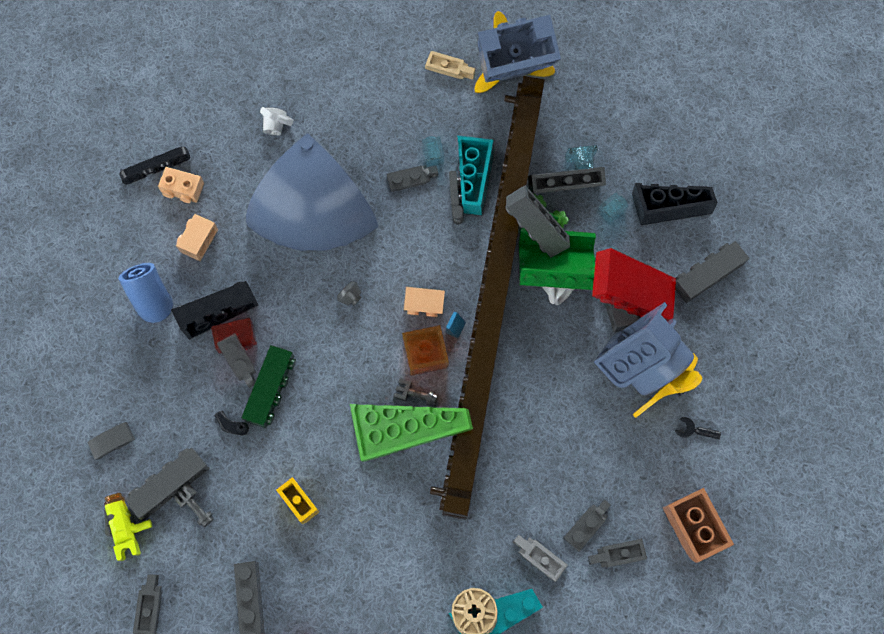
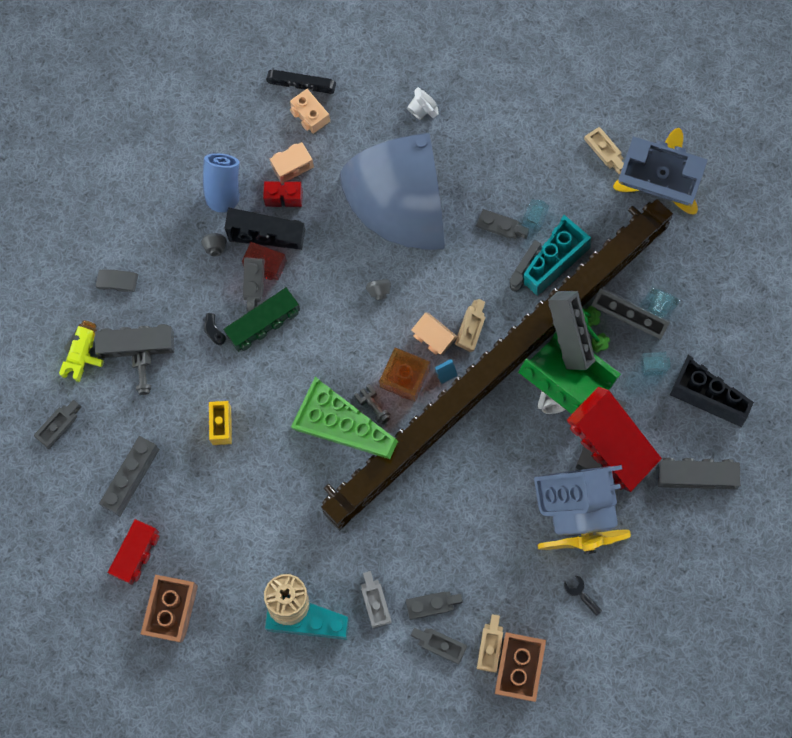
camera: 45 degrees right, 0 degrees up
none -> dark grey cone [201,233,227,256]
none -> red piece [263,181,303,207]
none -> tan hinge [455,299,486,352]
none -> tan hinge [477,614,503,673]

